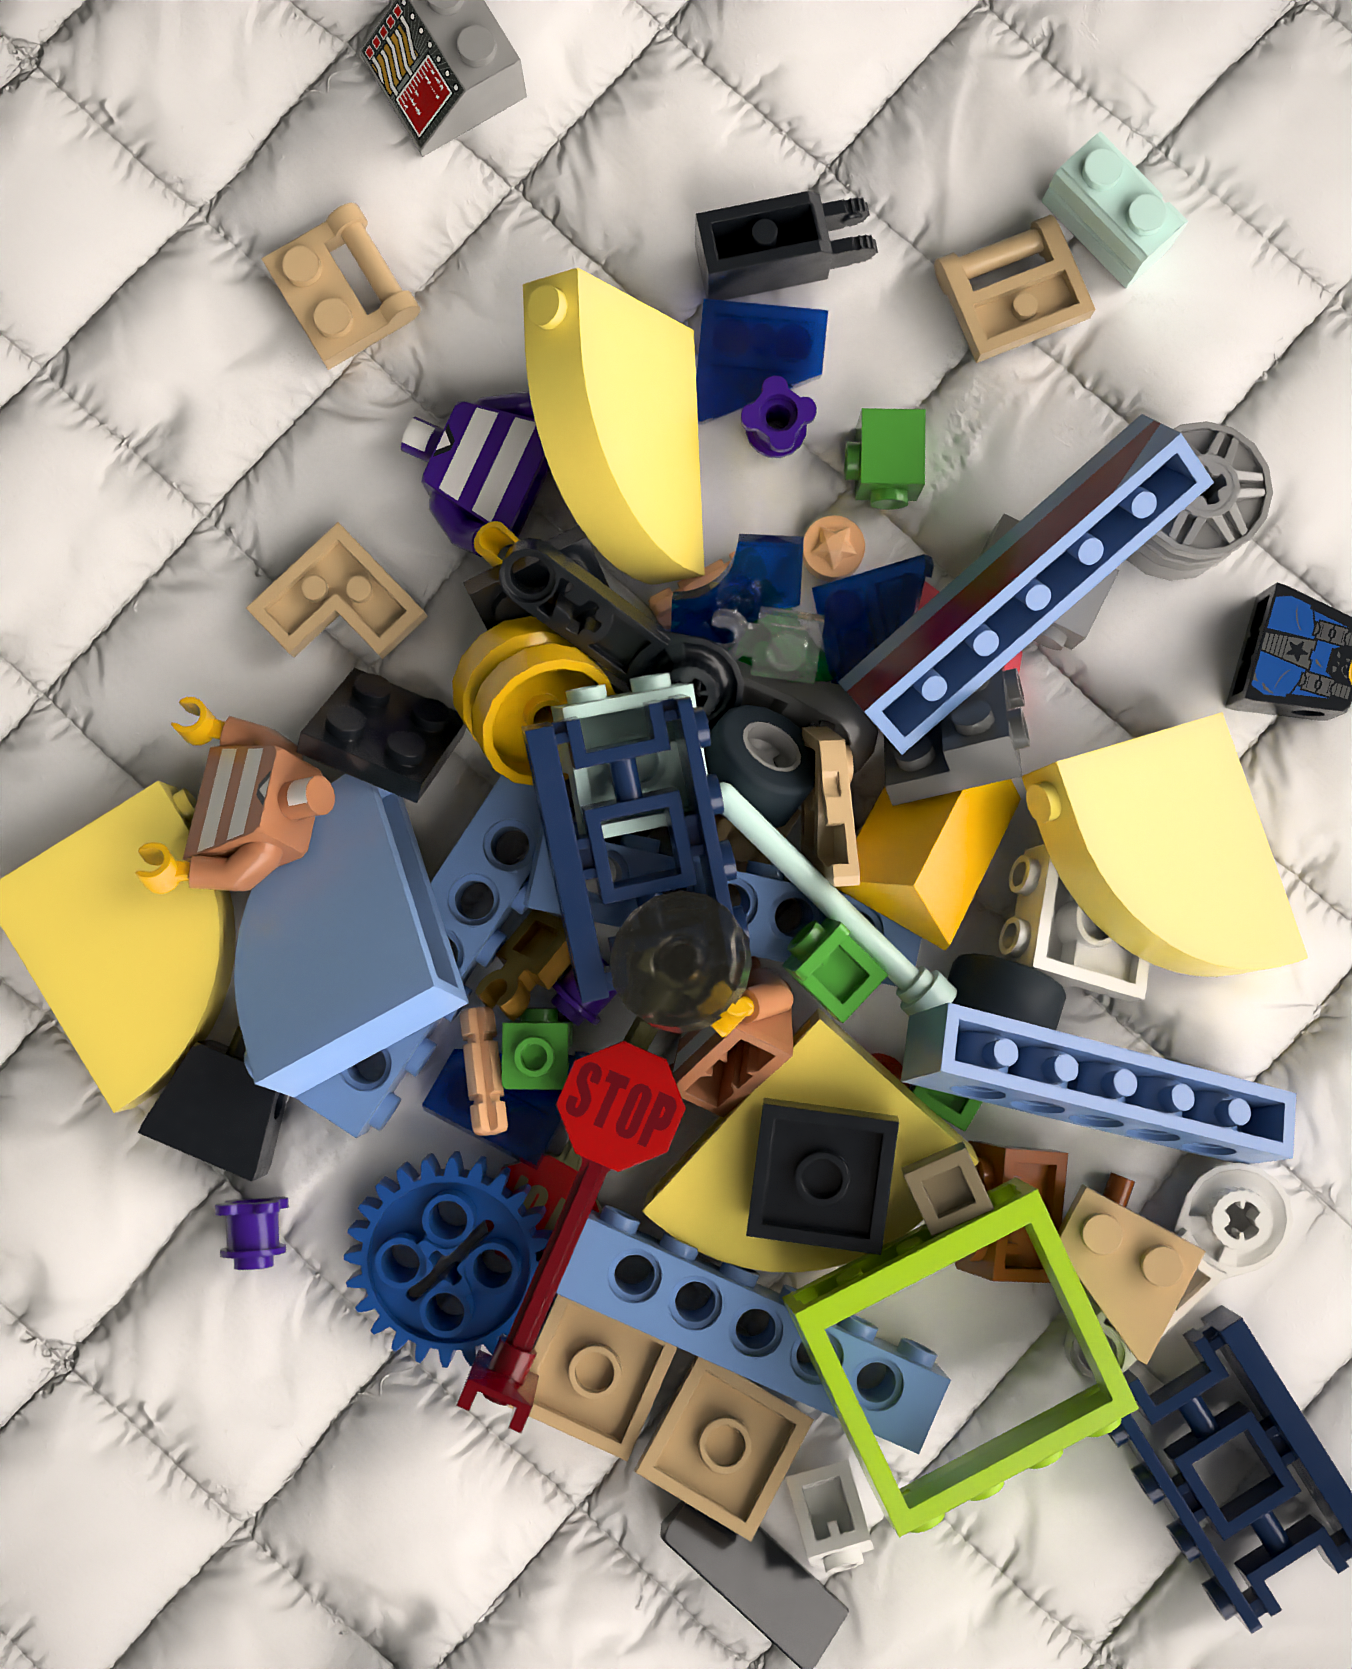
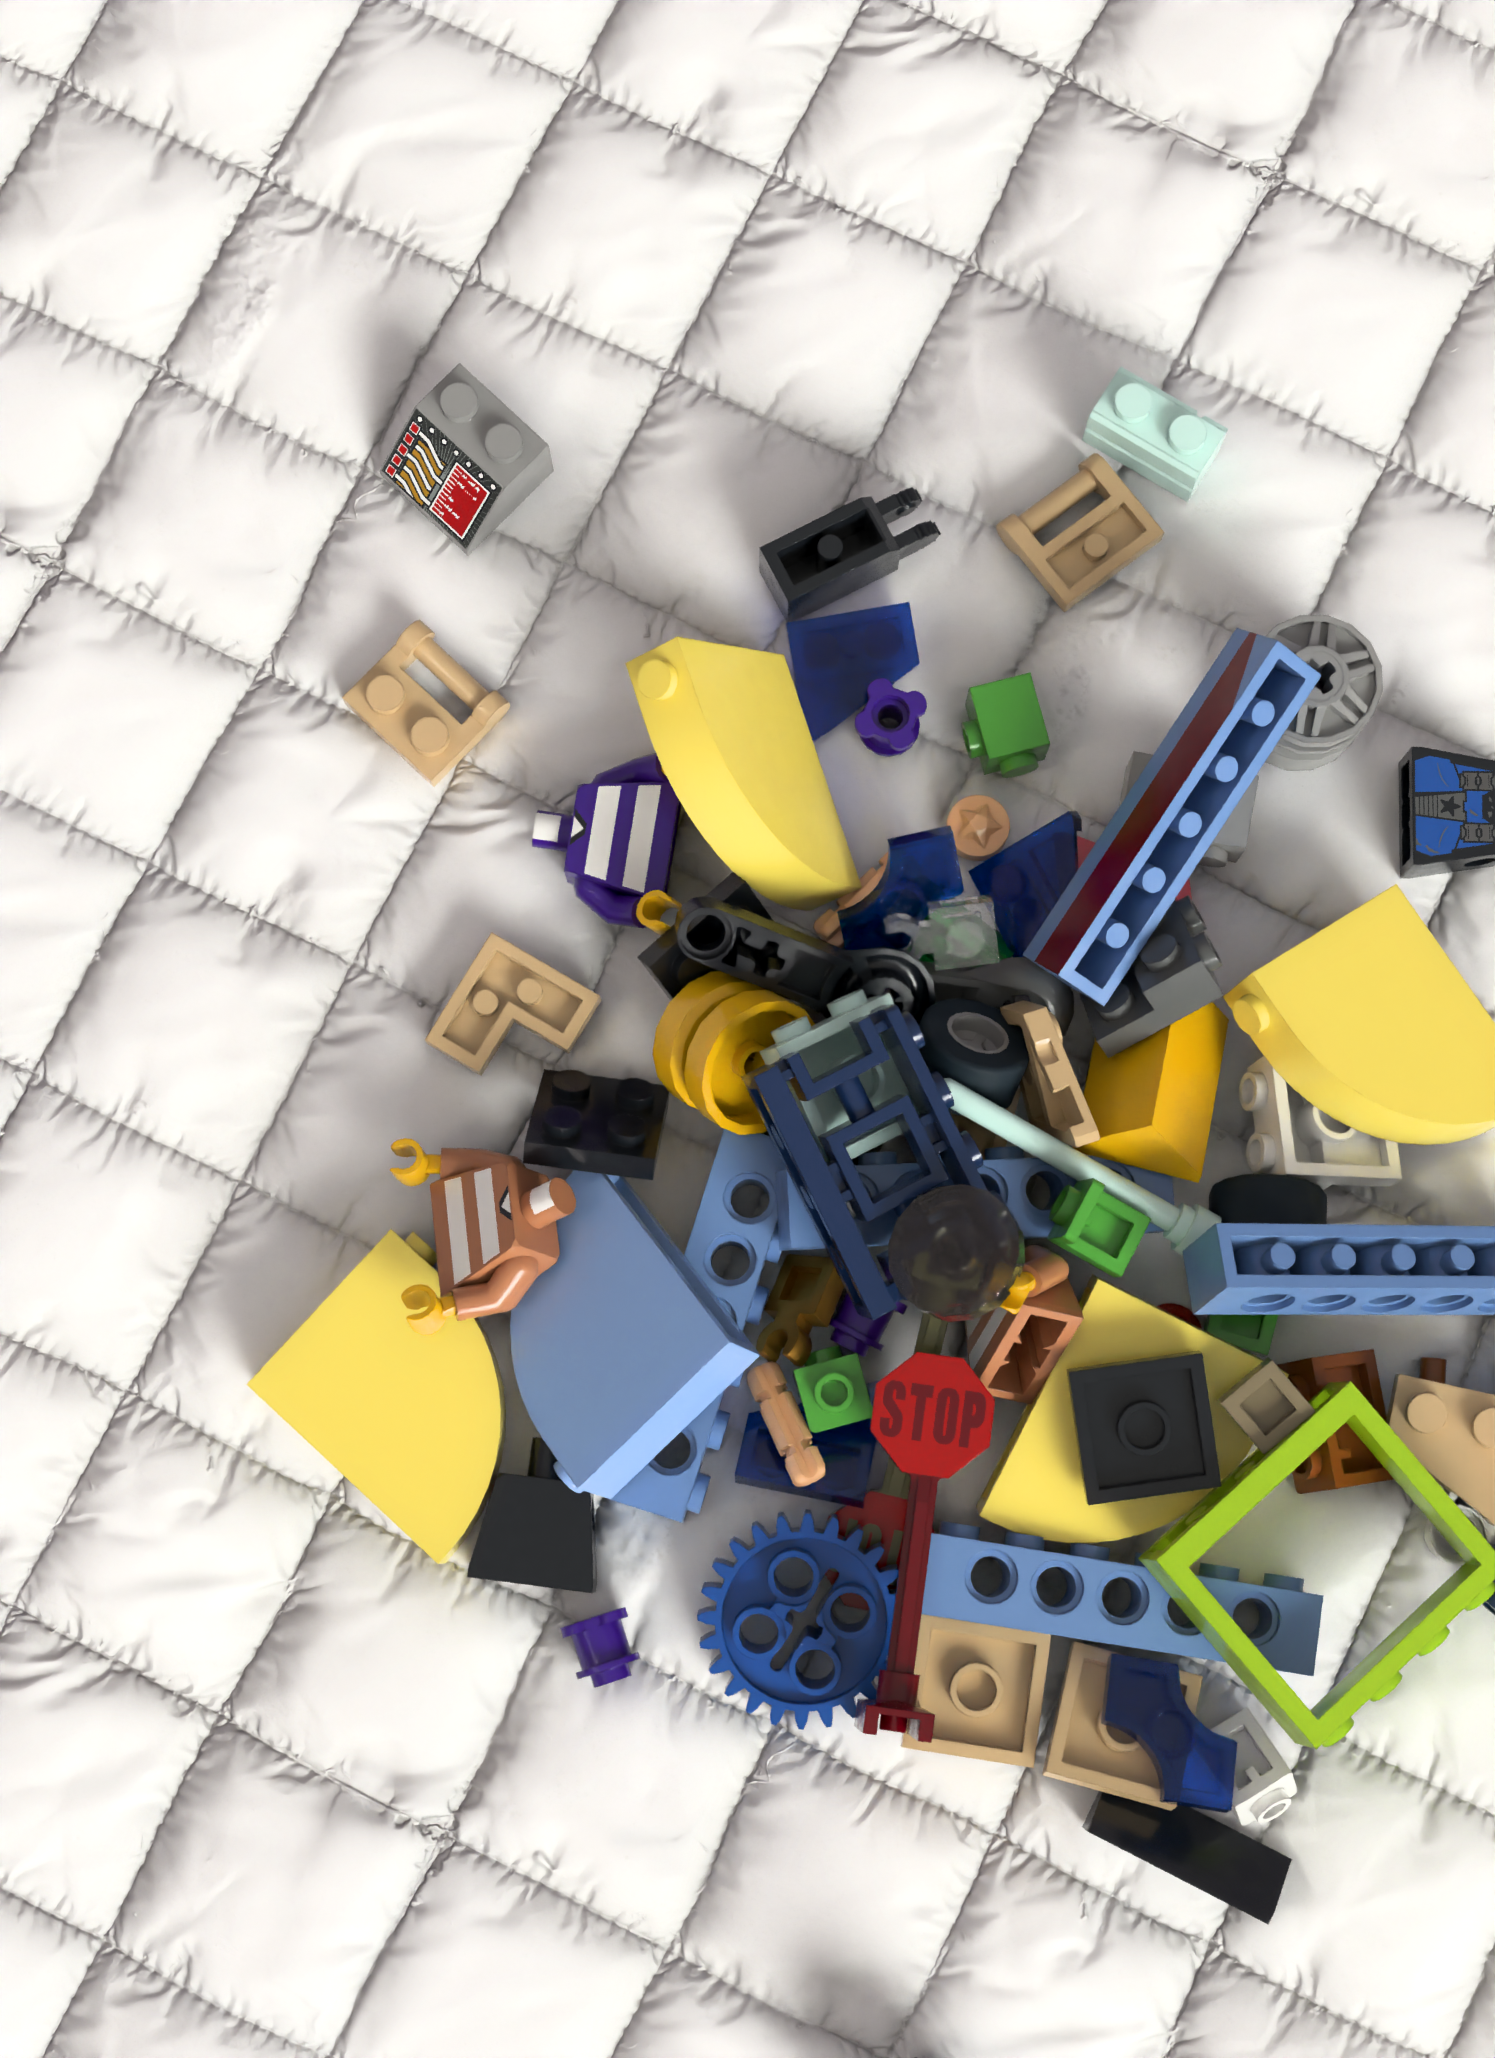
camera: 15 degrees left, 5 degrees down
none -> clear blue tile [1101,1653,1237,1813]

